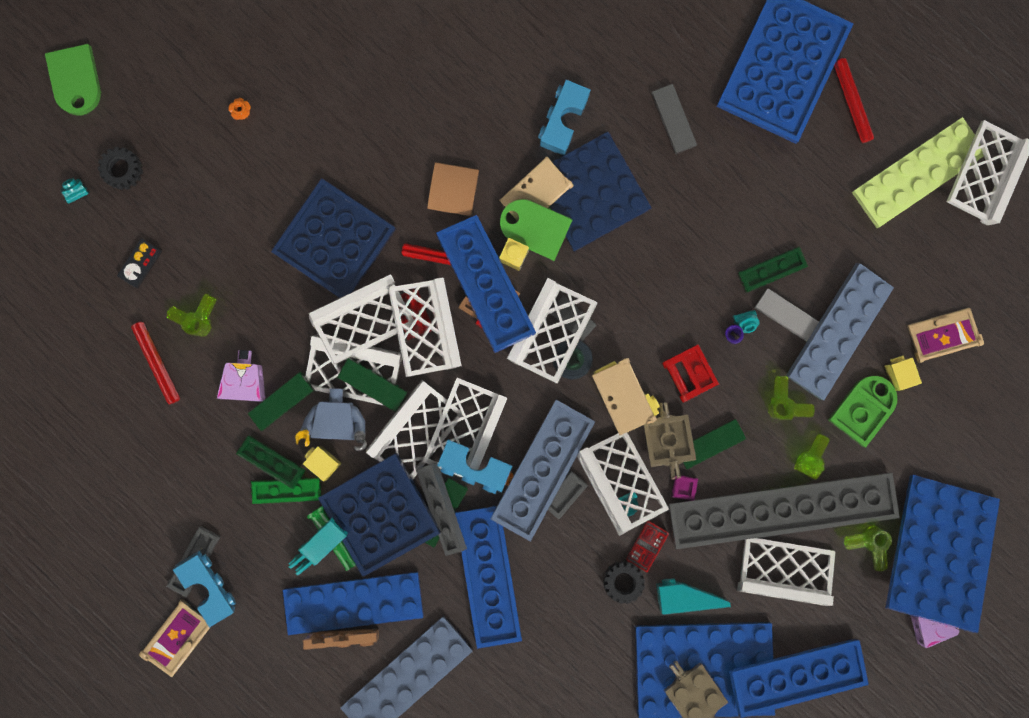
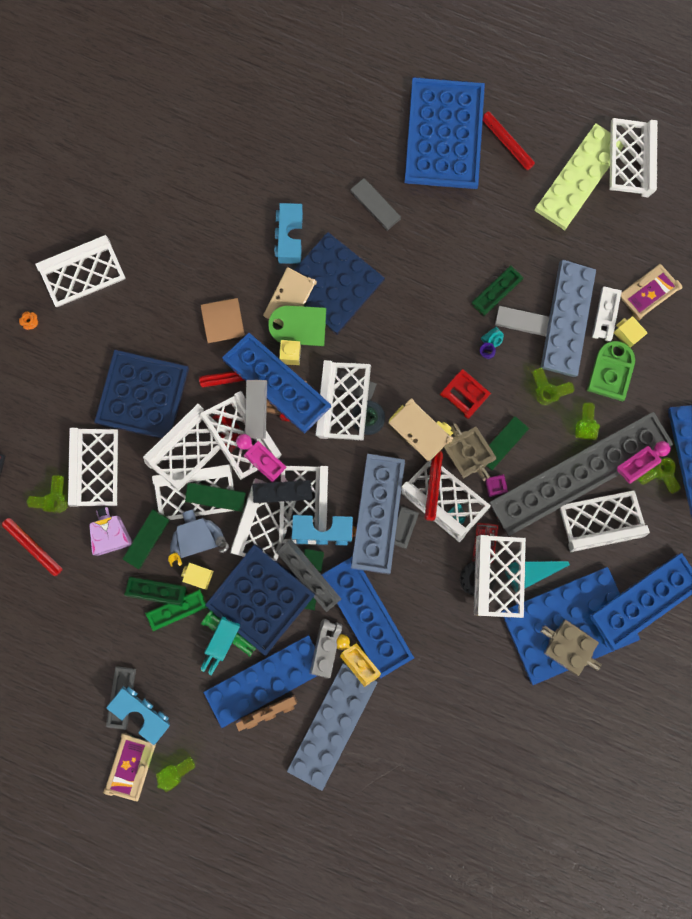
camera: 20 degrees left, 5 degrees down
none -> white fence [36,235,126,307]
none -> white fence [68,428,118,507]
none -> clear neon green axle [155,758,196,793]
none -> dark pink plate [236,434,287,482]
none -> light grey tile [245,380,267,439]
none -> black plate [252,480,312,504]
none -> light grey plate [309,619,342,678]
none -> yellow plate [337,634,381,687]
none -> red axle [425,451,443,521]
none -> white fence [474,535,526,618]
none -> white plate [592,287,622,342]
none -> dark pink plate [617,441,670,484]

